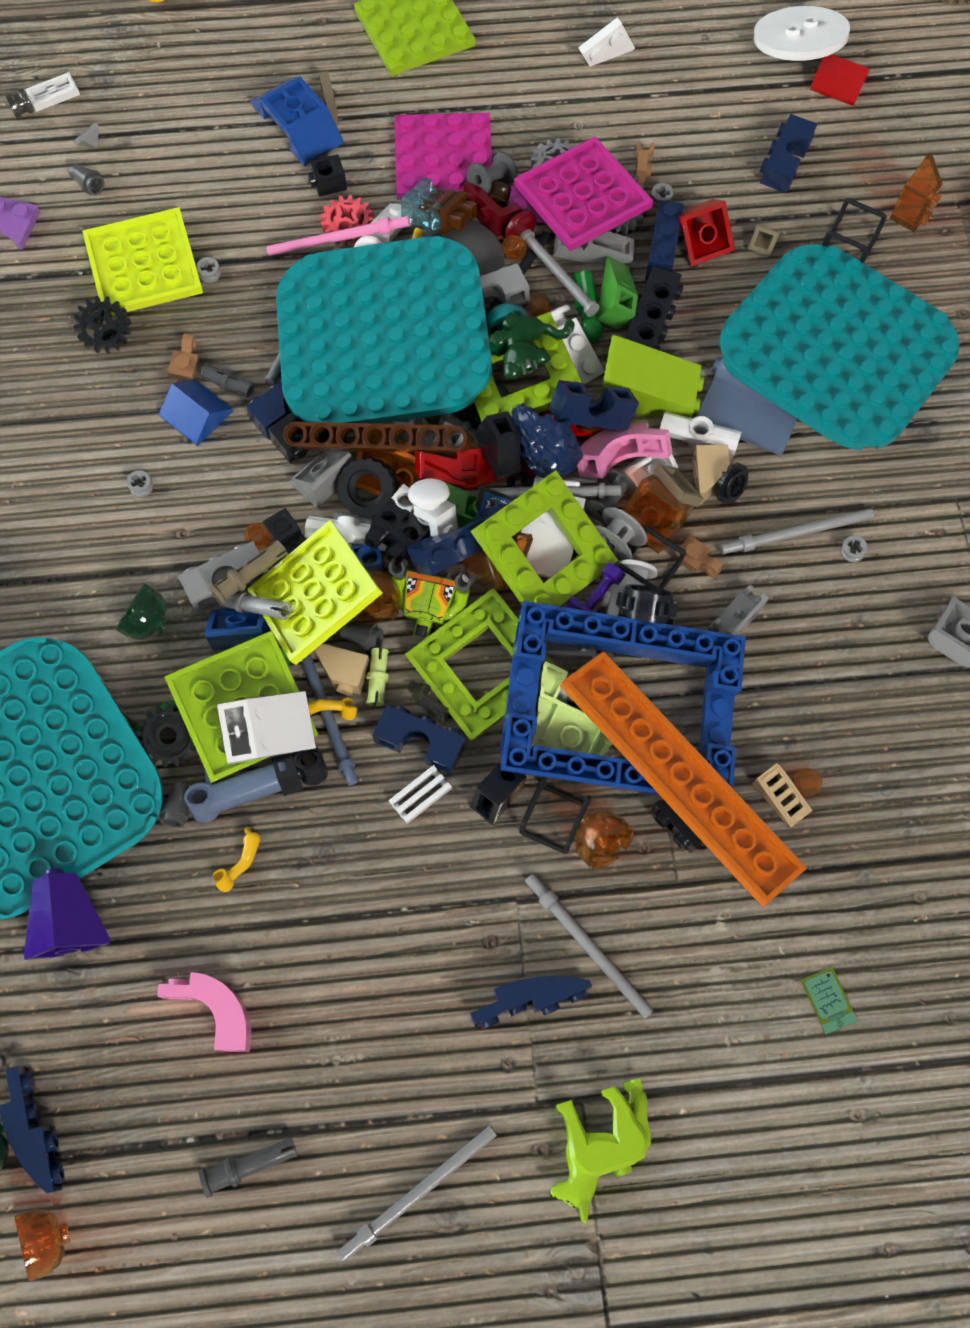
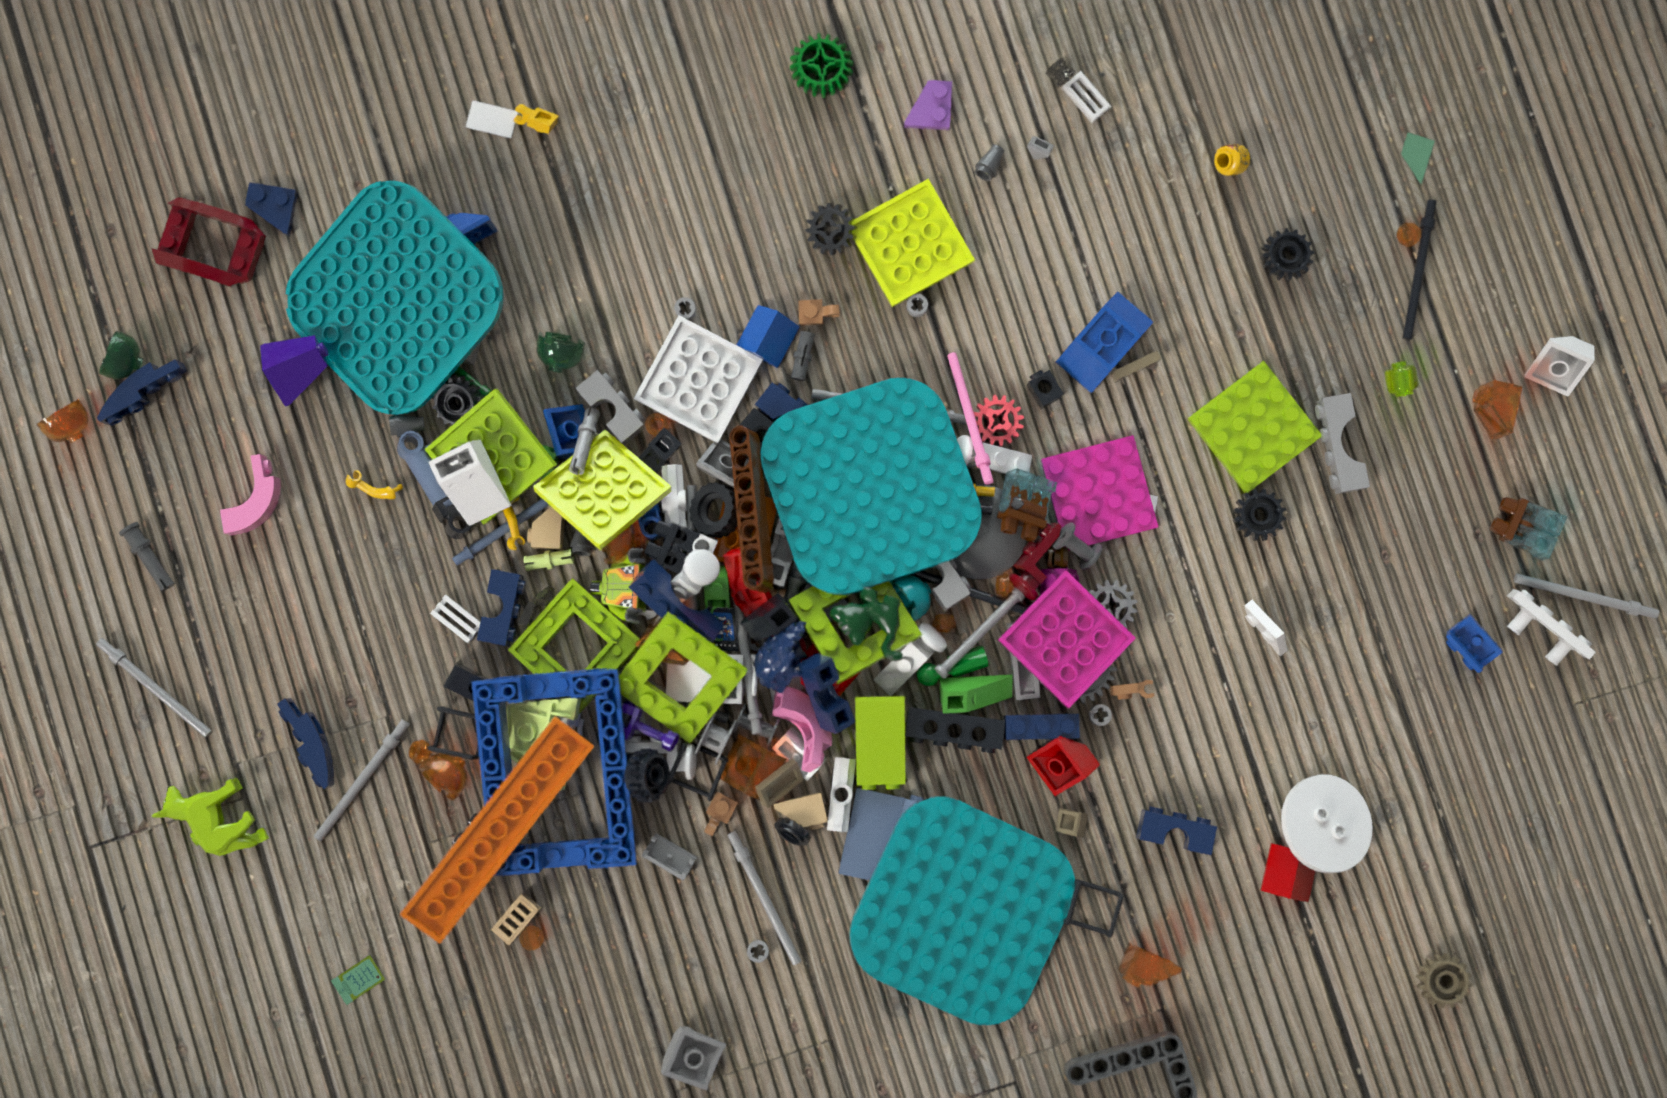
camera: 80 degrees right, 15 degrees up
dark tan pin [208,540,288,606] -> none
none -> clear orange plate [409,740,431,764]
none -> white plate [634,316,763,444]
none -> black gear [1232,489,1286,541]

